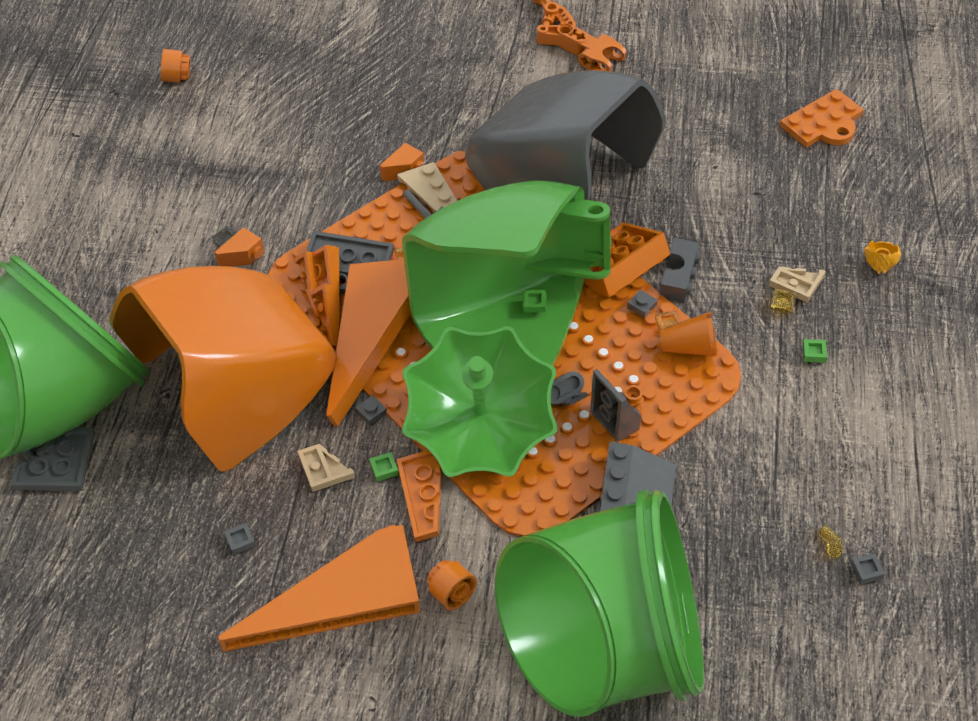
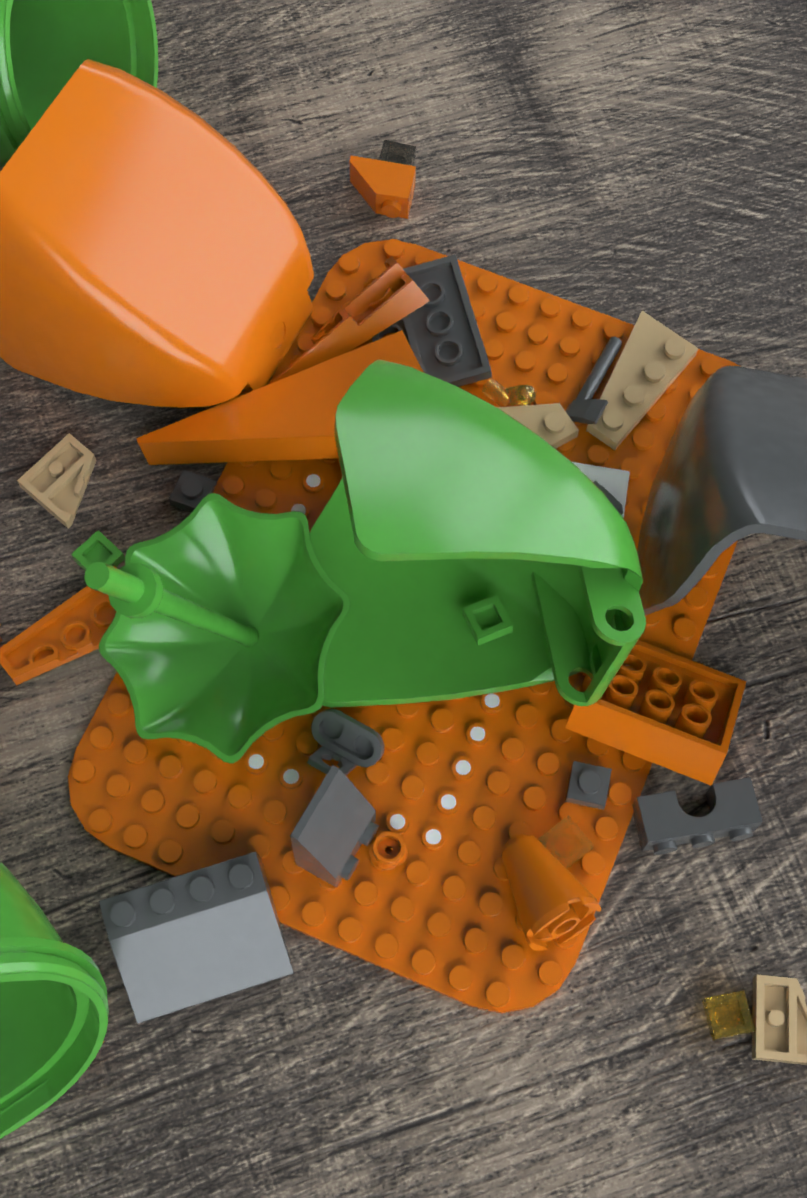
camera: 60 degrees right, 15 degrees up
orange slope [380,143,425,181] -> none
bright green plate [802,339,827,363] -> none

